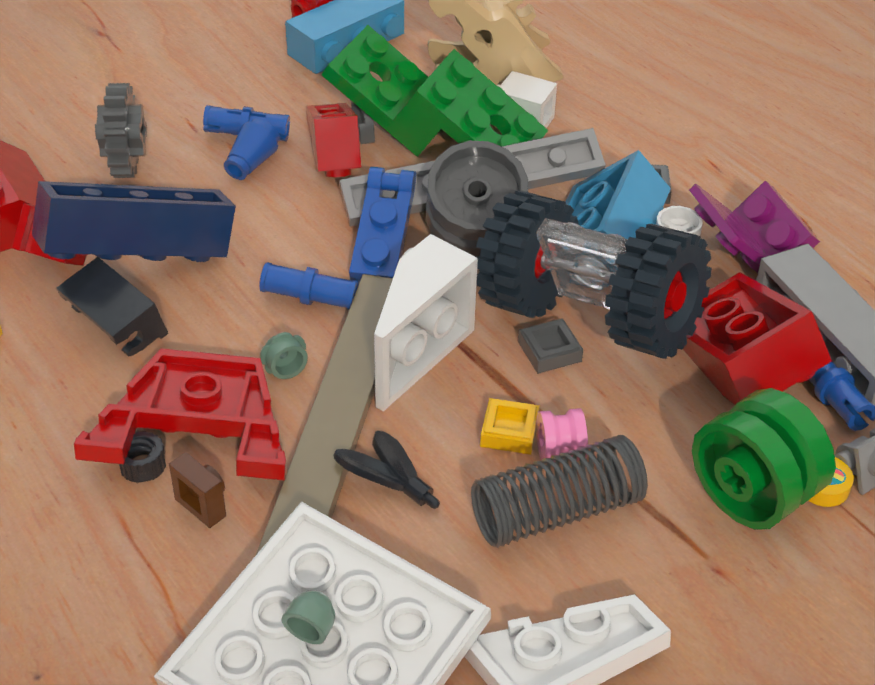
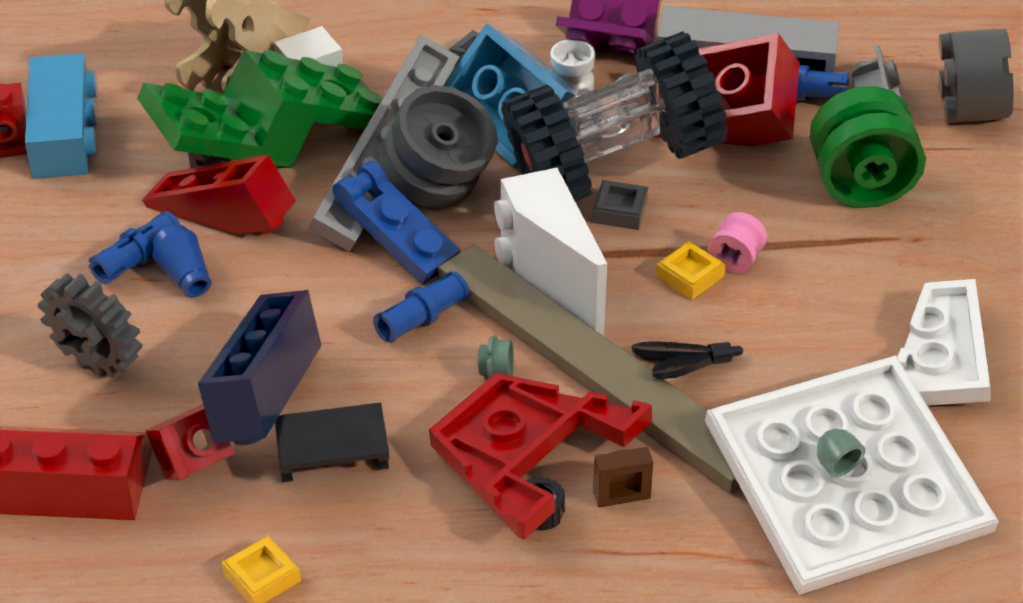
camera: 55 degrees left, 0 degrees up
dark grey piece [471,435,648,548] -> none

